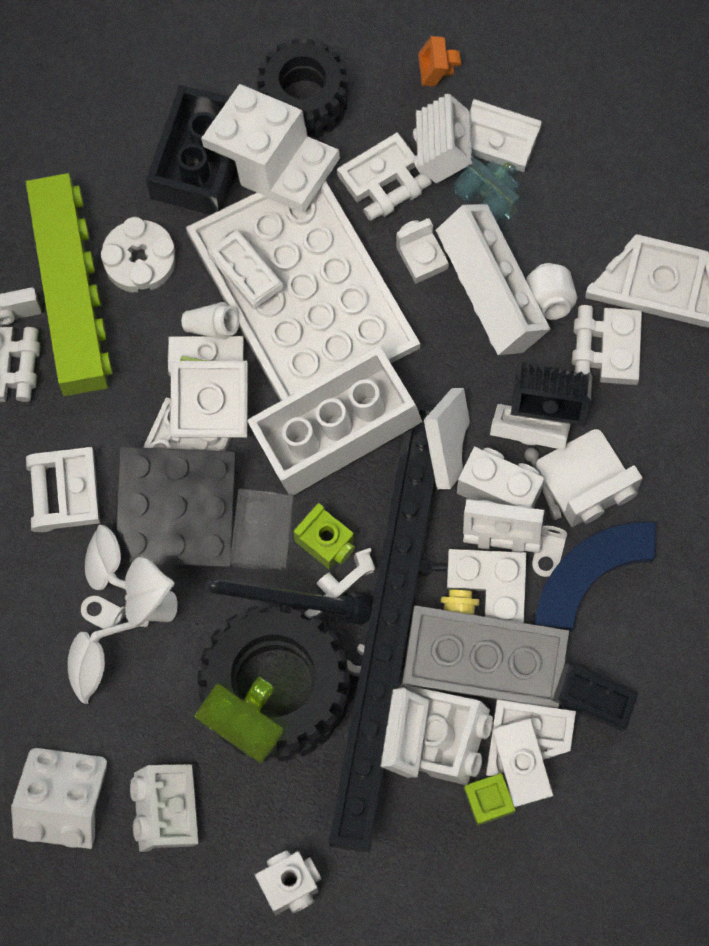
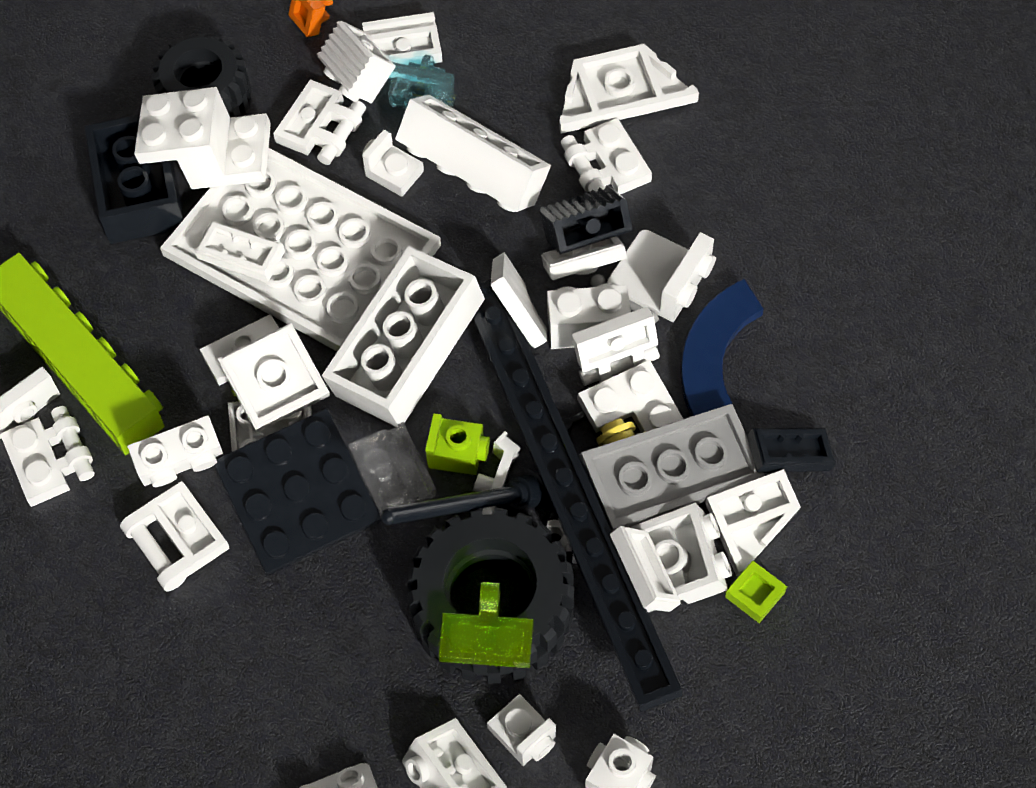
camera: 30 degrees left, 10 degrees down
white plant [68,525,177,704] -> none
white piece [81,596,126,635] -> none
white plate [101,217,175,292] -> none
white cone [182,302,239,339] -> none
white plate [492,718,553,807] -> none
white head [526,263,577,320] -> none
white piece [532,526,567,577] -> none
none -> white plate [127,415,224,487]
none -> white bracket [487,694,556,766]

